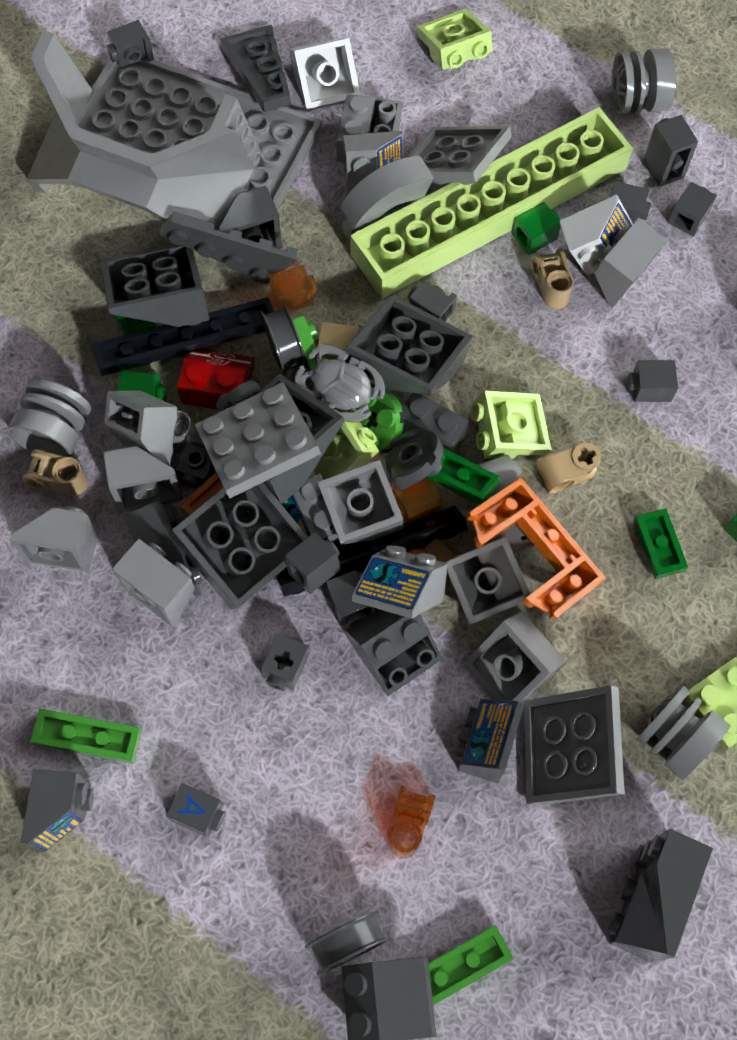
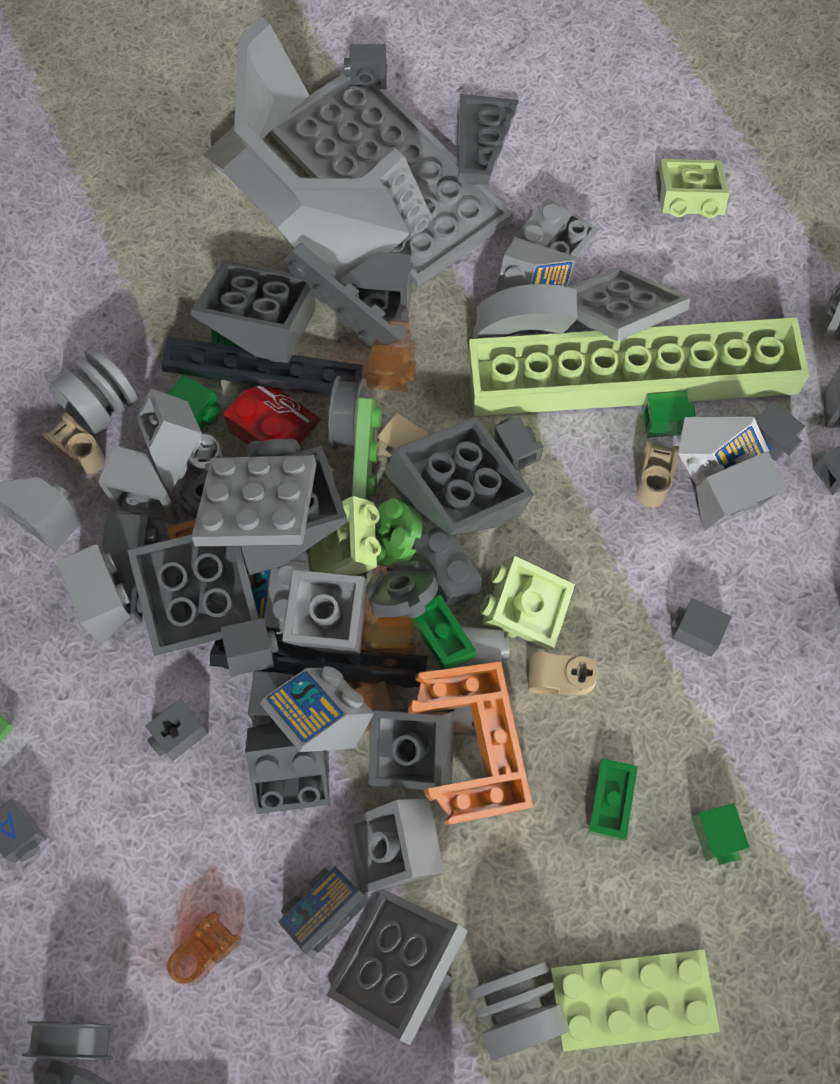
camera: 30 degrees right, 0 degrees up
white slope [289,37,361,109] -> none
light grey shield [294,343,385,423] -> none

